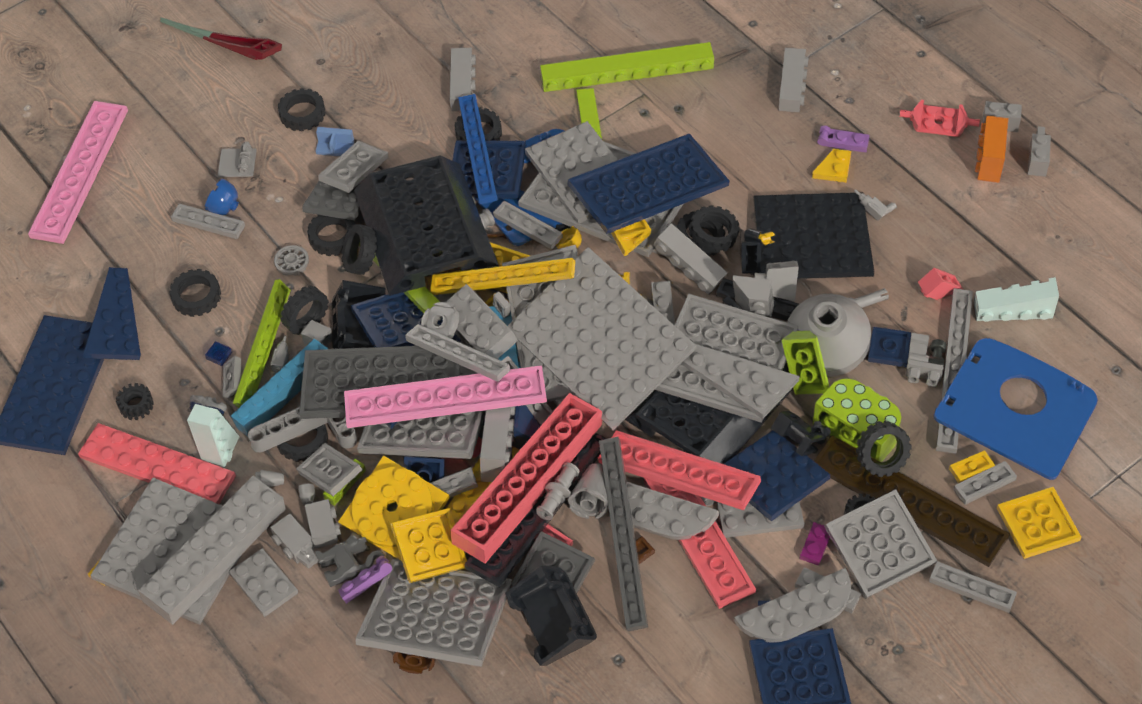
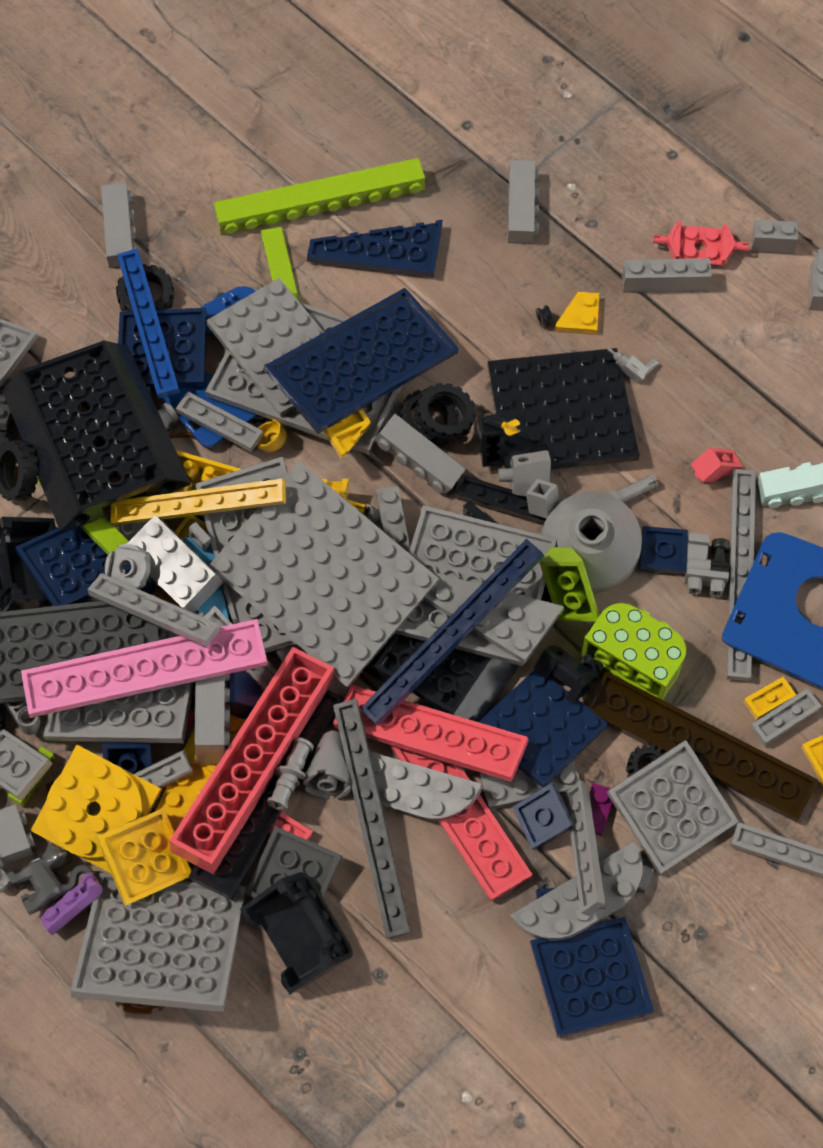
camera: 10 degrees left, 10 degrees up
reddish brown tile [635,536,655,564] -> none
light grey slope [733,275,774,318] -> none
medium lavender plate [817,126,870,152] -> none
black tyre [856,421,912,477] -> none
orange brick [975,116,1008,183] -> none
none -> dark blue wing [307,220,443,278]
none -> dark blue plate [360,538,545,726]
none -> dark blue plate [512,783,575,850]
none -> light grey brick [526,479,560,518]
none -> black bush [536,305,553,327]
none -> light grey plate [565,781,605,916]
none -> light grey brick [622,258,712,292]

